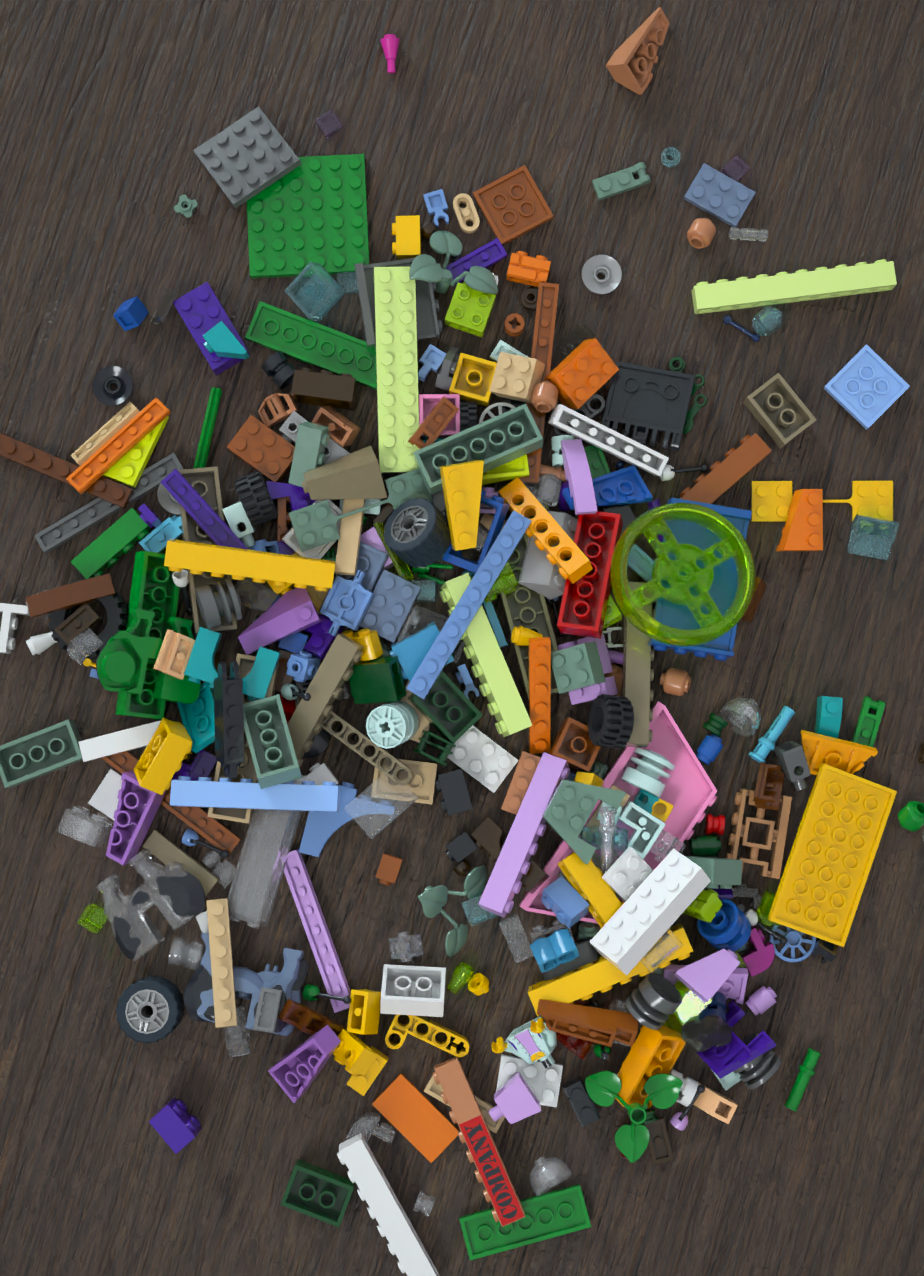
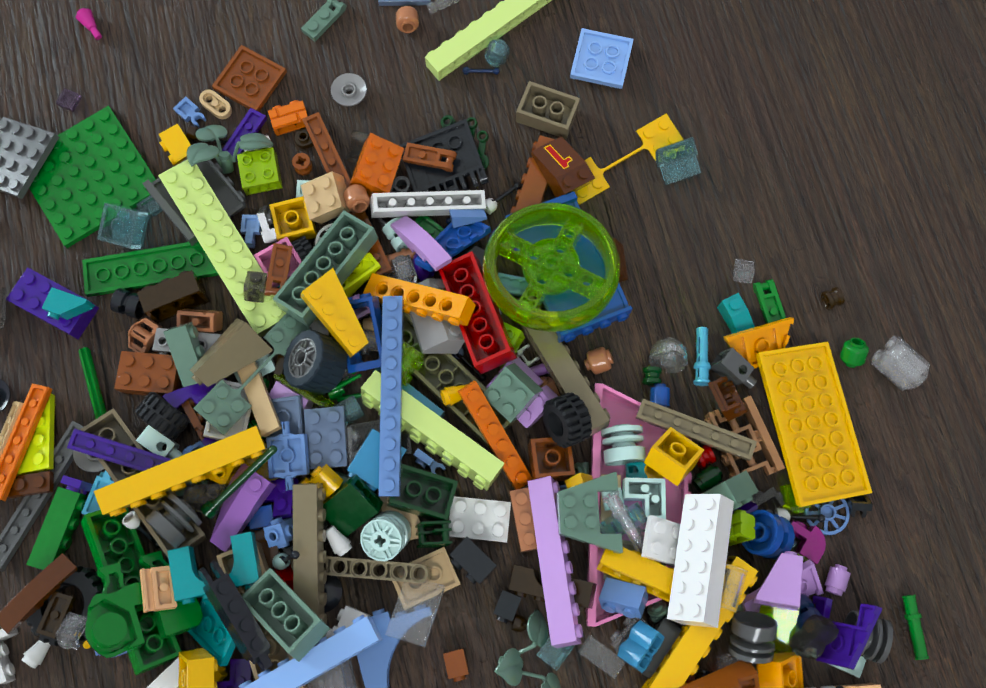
camera: 30 degrees left, 10 degrees down
clear brick [649,830,686,863] -> none
orange wedge [776,489,823,551] -> none
none -> dark green piece [201,445,278,519]
none -> clear smoke bracket [244,271,267,303]
none -> white cone [326,525,352,557]
none -> dark orange plate [402,142,457,172]
none -> medium blue piece [449,209,487,228]
none -> reddish brown slope [530,136,595,198]
none -> dark tan plate [636,399,757,461]
none -> yellow brick [644,427,704,486]
none -> clear slope [733,259,755,284]

